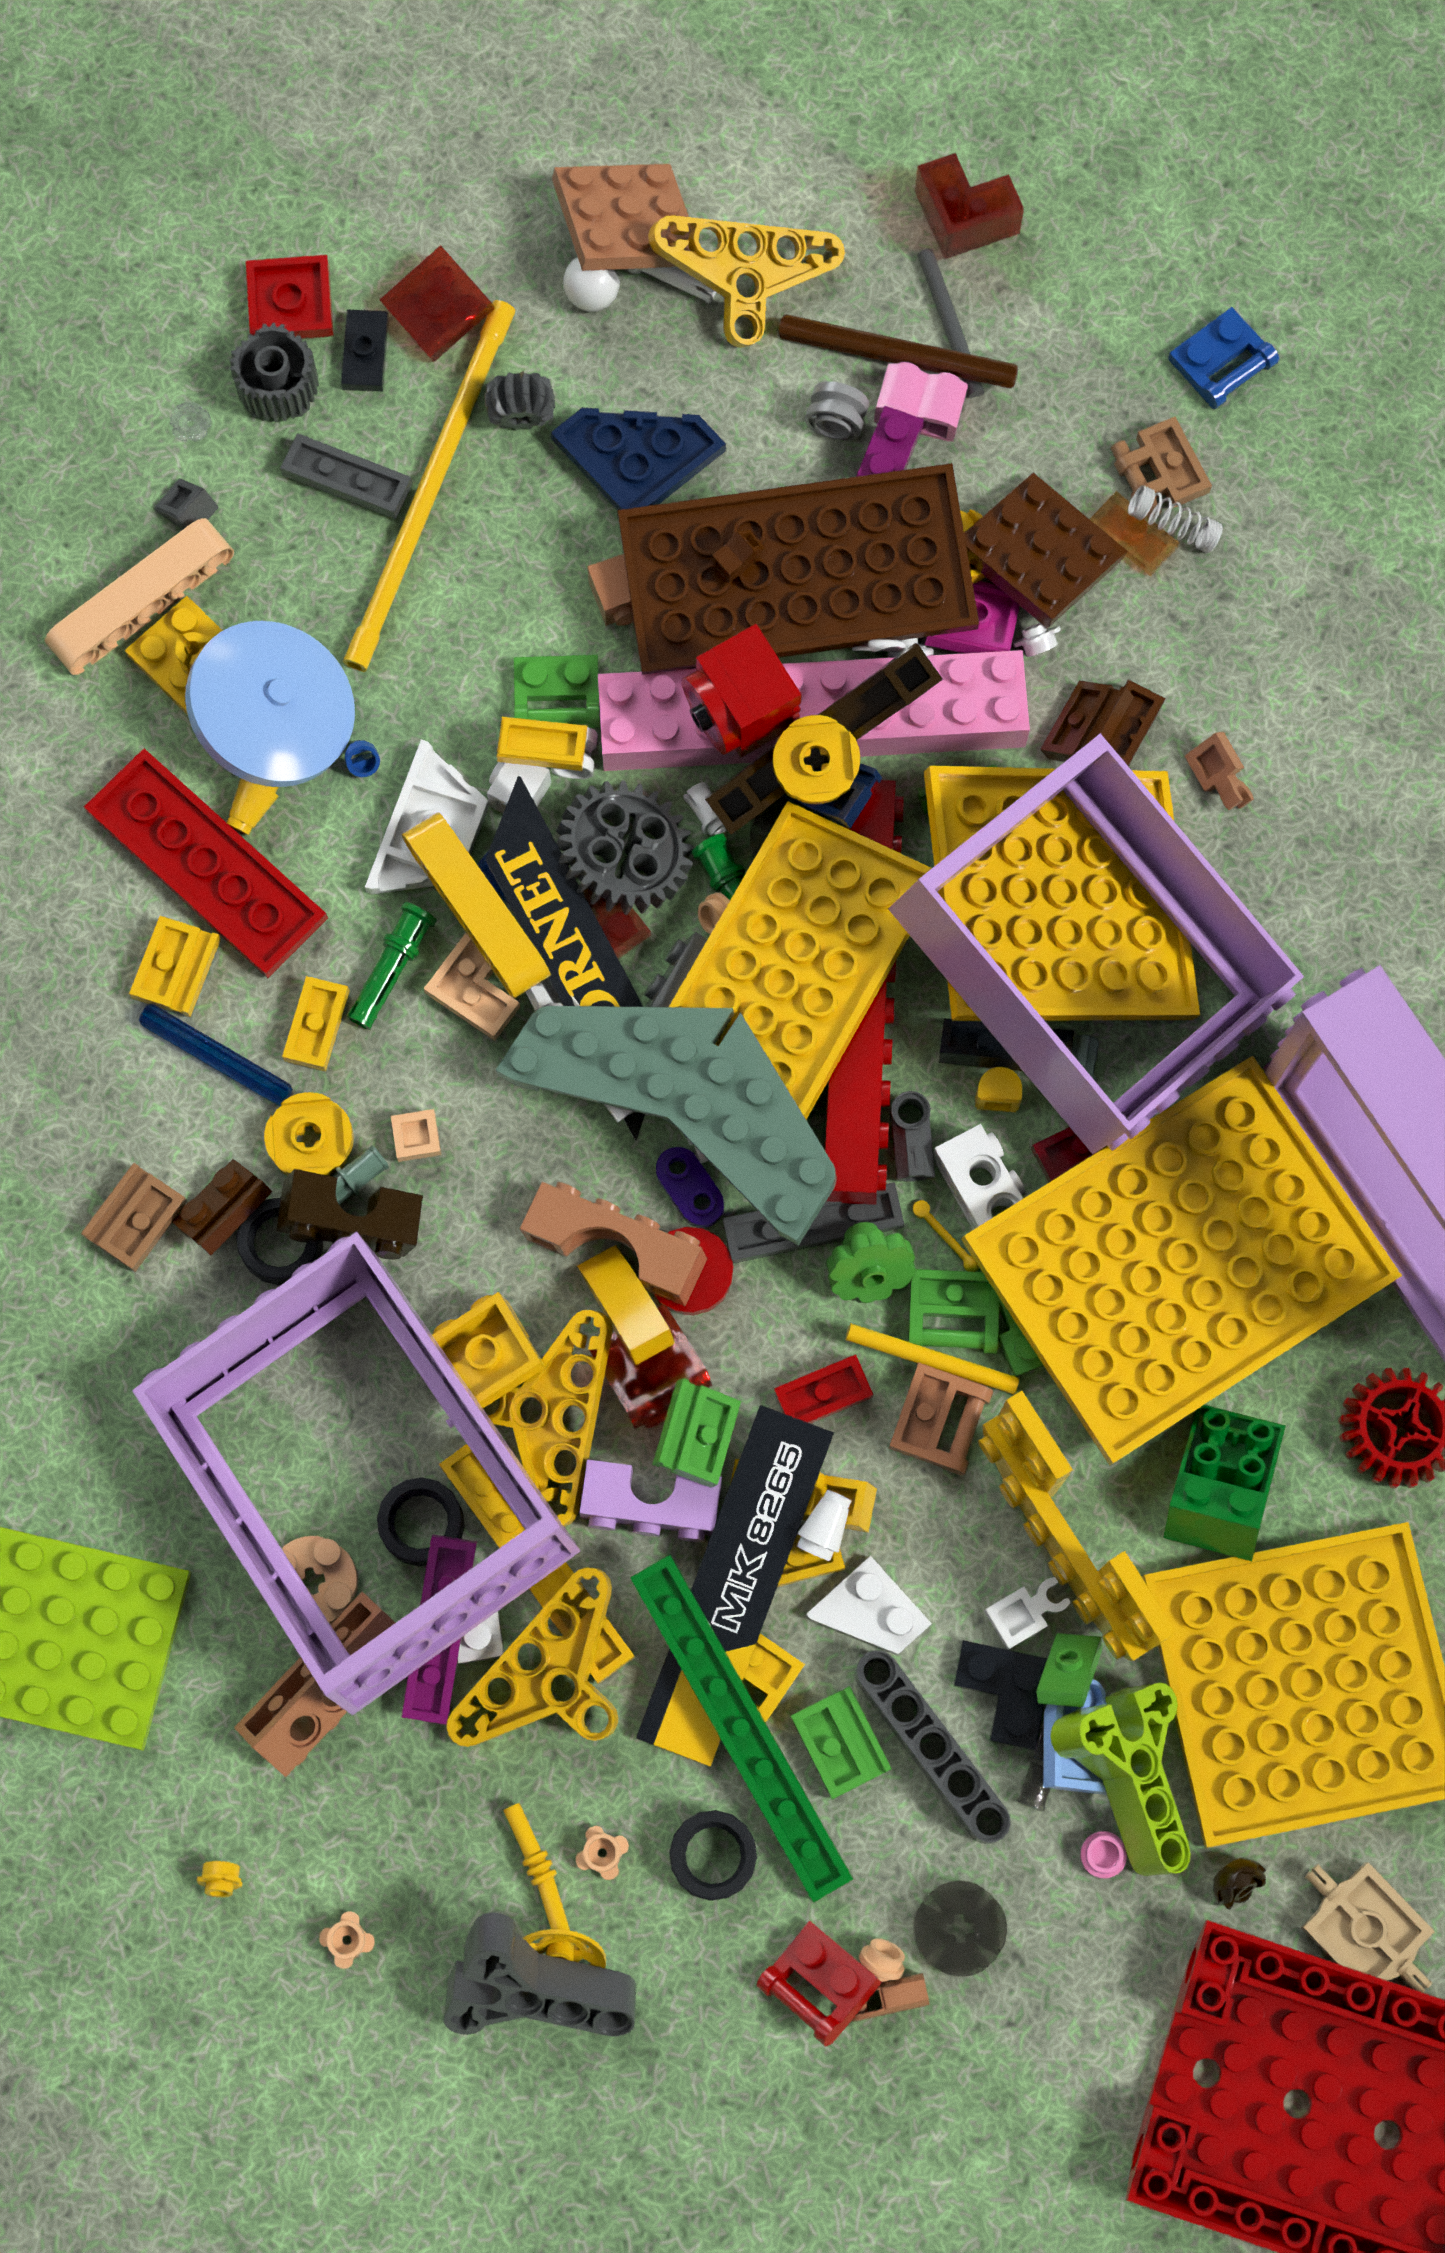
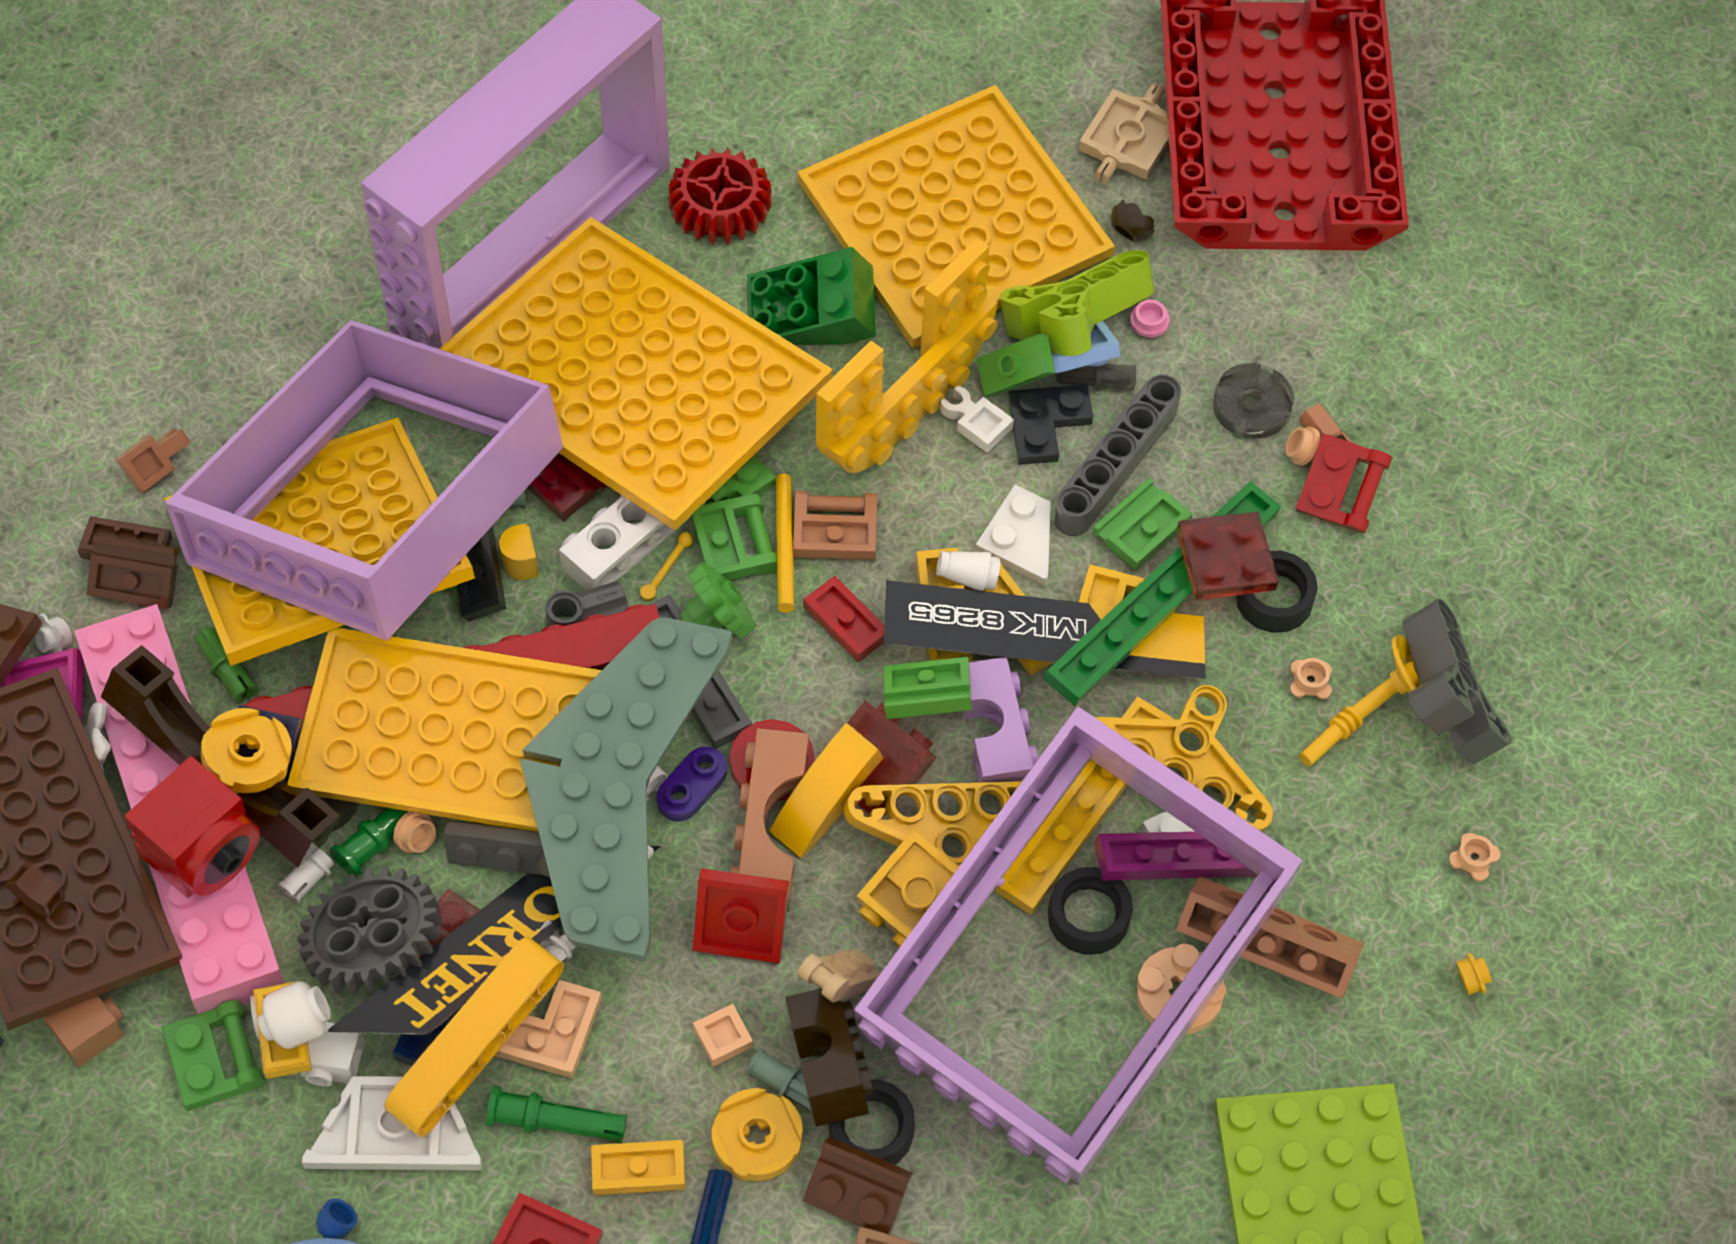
camera: 110 degrees left, 15 degrees down
none -> white head [258,981,331,1049]
none -> red plate [692,868,789,964]
none -> tan plate [797,949,881,1002]
none -> clear red plate [1176,512,1279,600]

